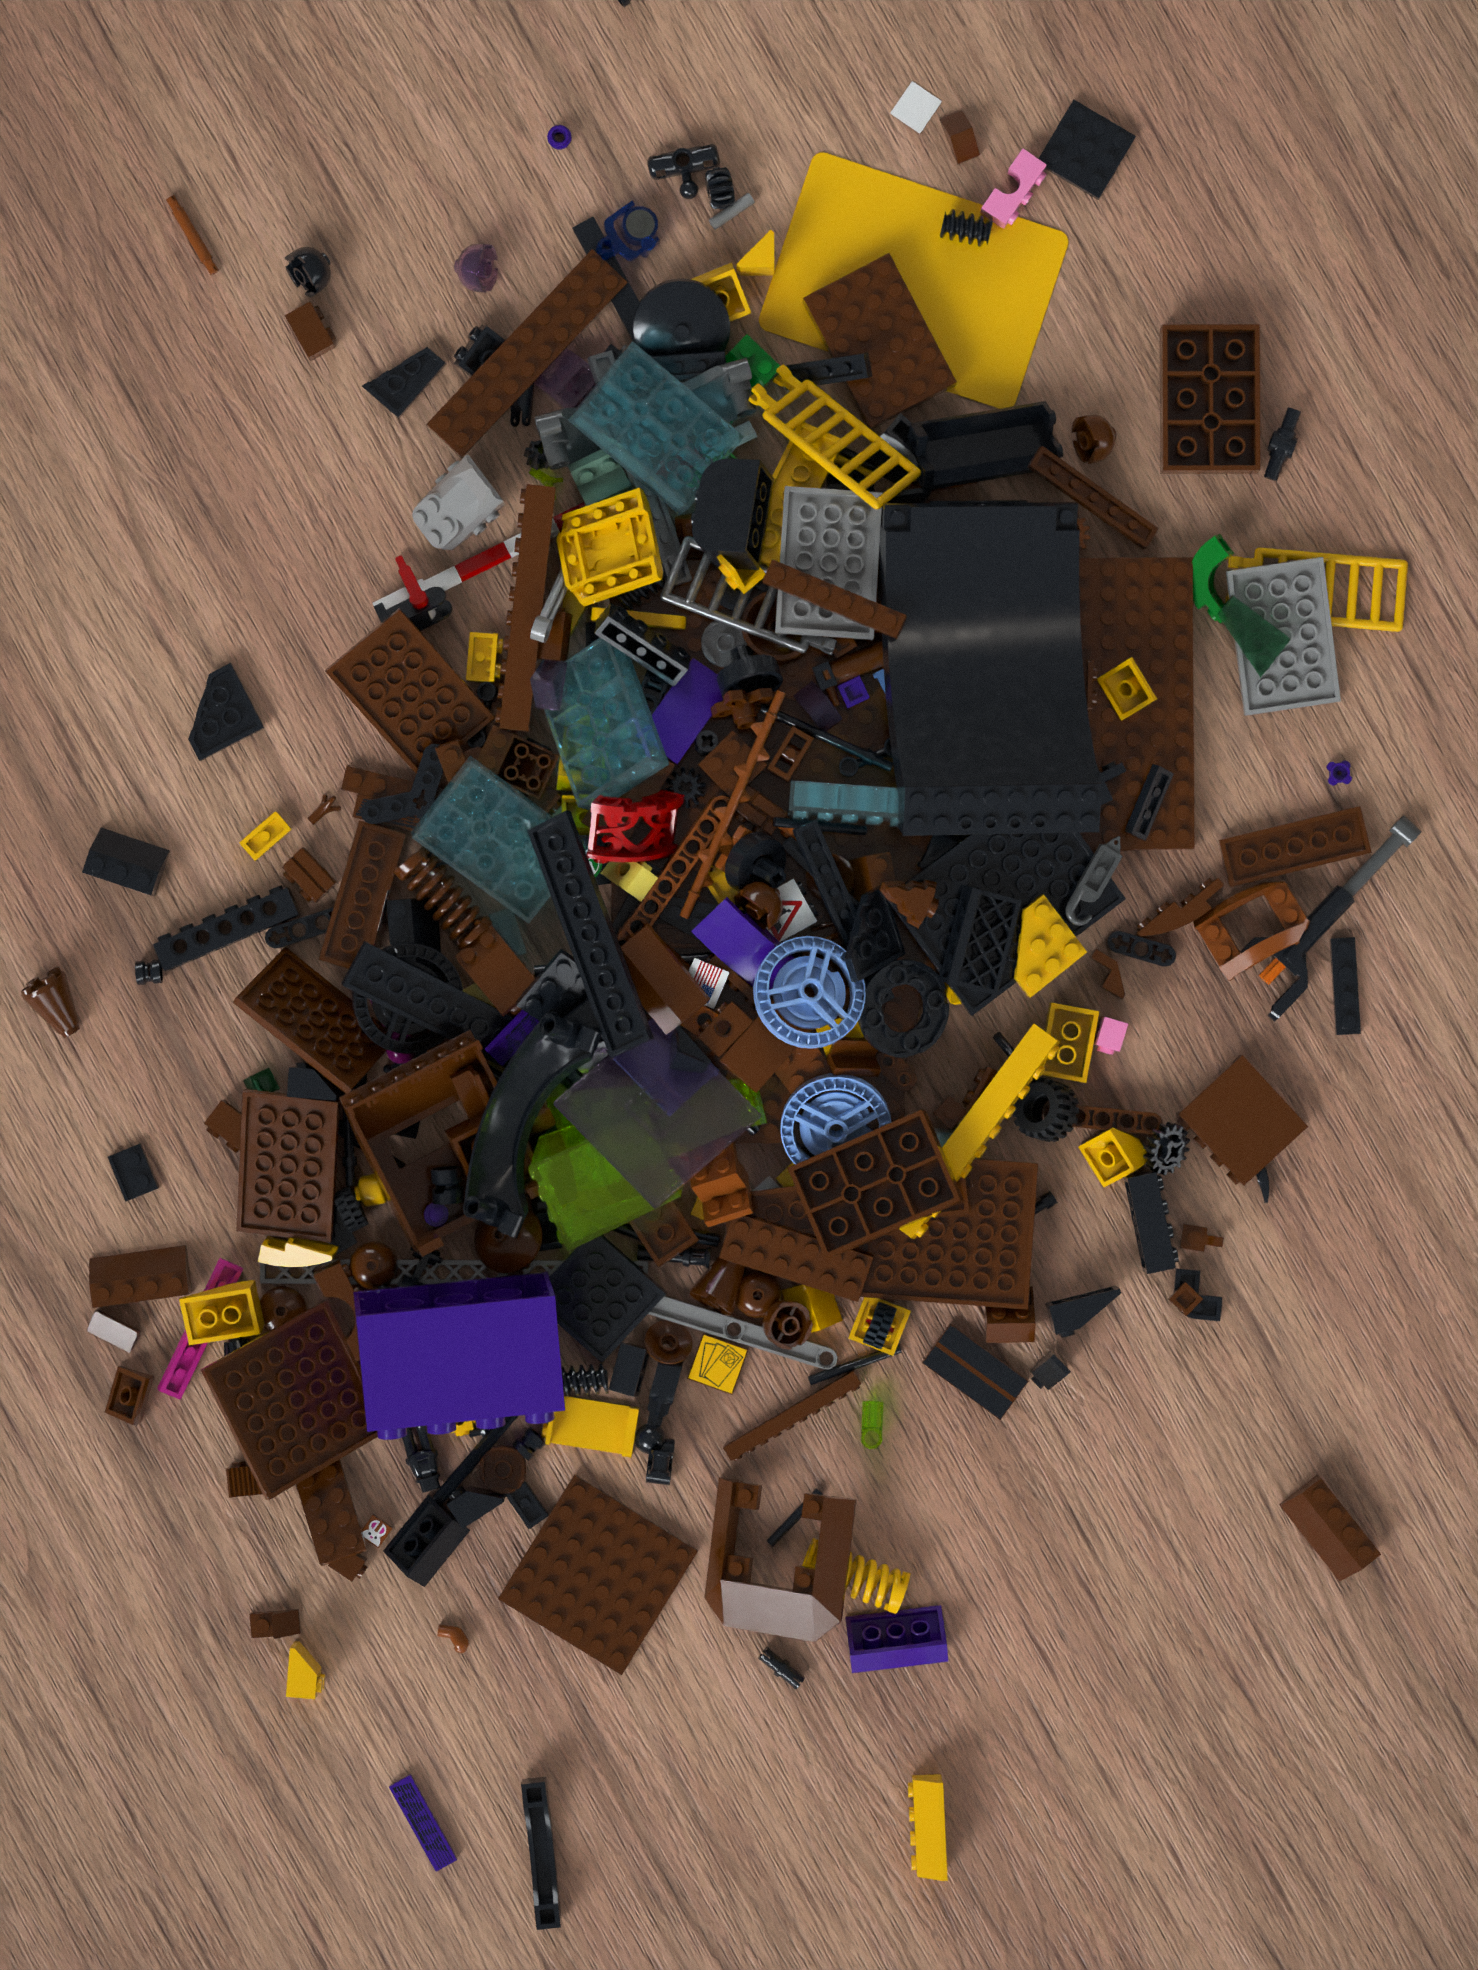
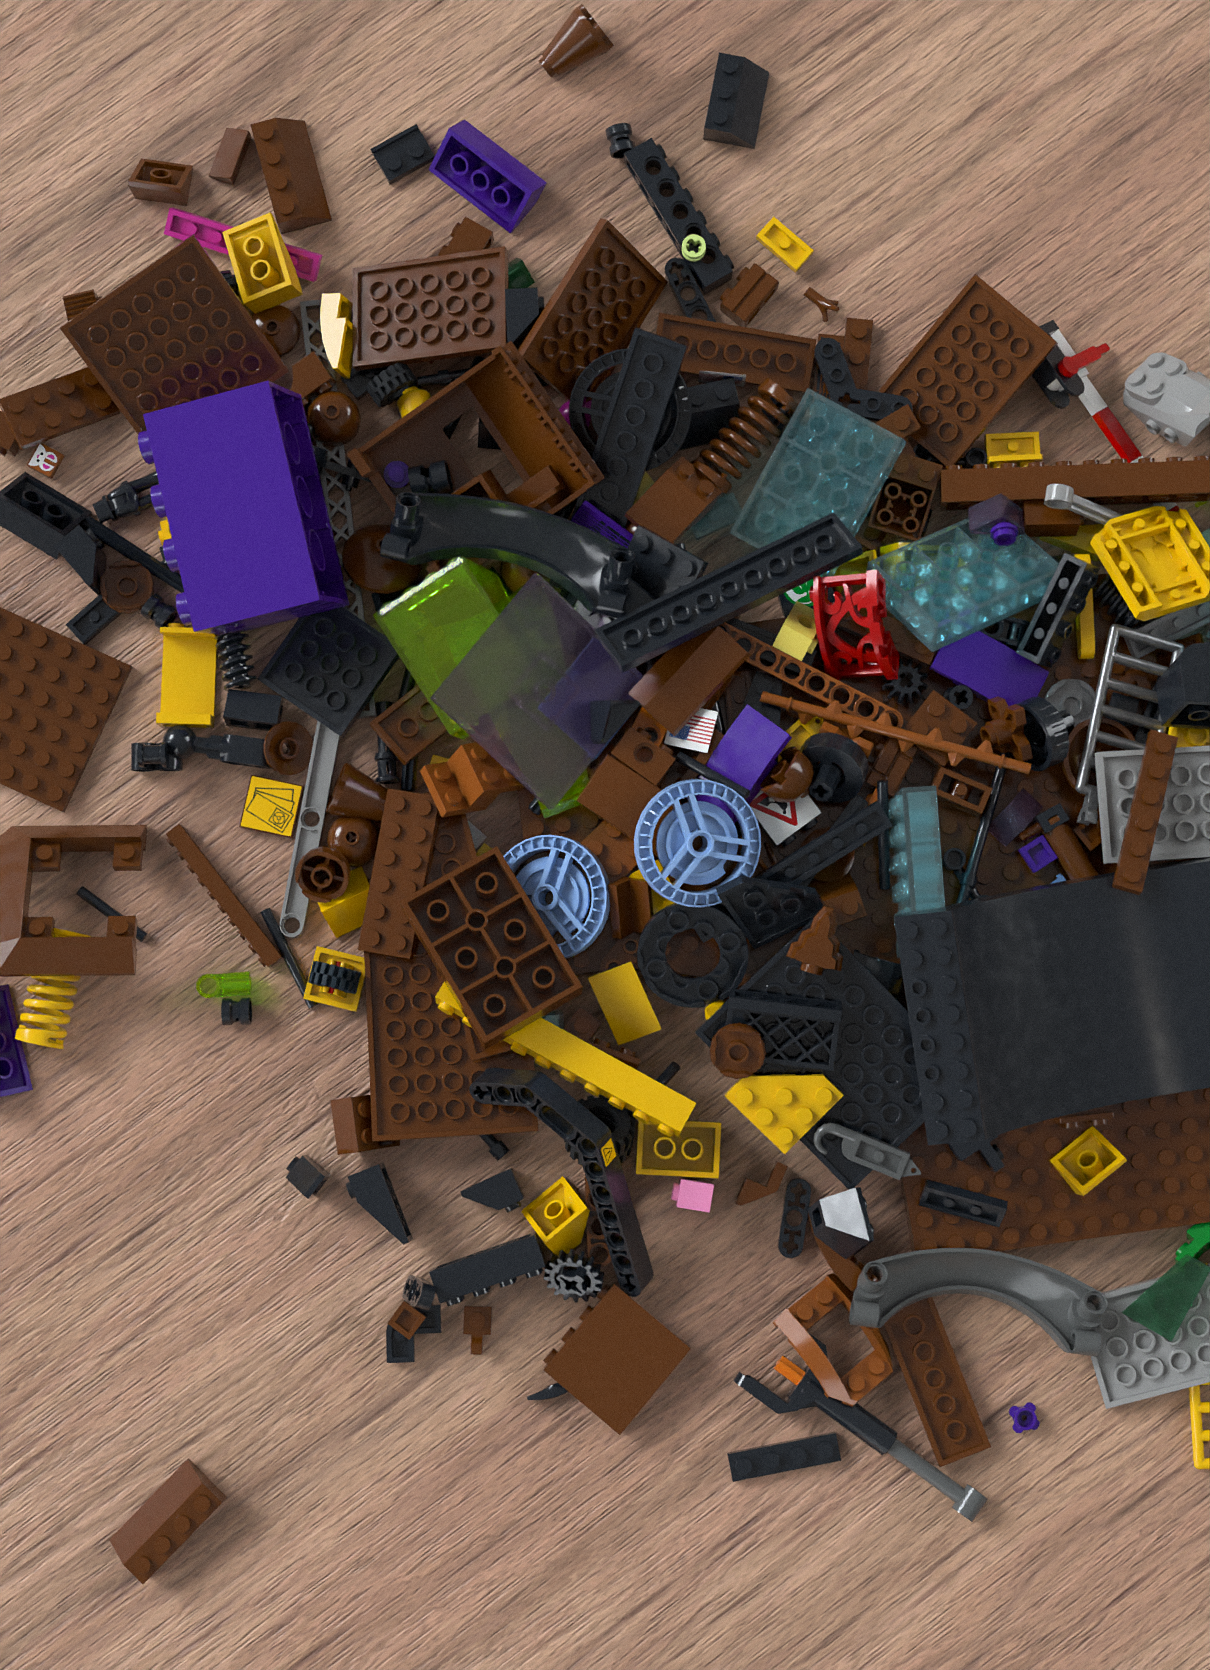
camera: 85 degrees right, 5 degrees down
black plate [188,663,265,761] -> none
yellow bracket [717,554,765,594] -> none
black tile [922,1324,1029,1420] -> none
none -> black wheel [221,998,252,1025]
none -> black beam [402,1274,436,1310]
none -> dark purple slope [428,119,547,233]
none -> black slope [460,1168,525,1212]
none -> black beam [469,1068,654,1297]
none -> yellow sticker [588,962,662,1046]
none -> black bar [675,752,750,800]
none -> yellowish green bush [682,234,706,262]
none -> reddish brown tile [710,1023,766,1079]
none -> slope [808,1187,874,1259]
none -> dark grey panel [849,1248,1108,1357]
none -> dark purple plate [990,522,1018,546]

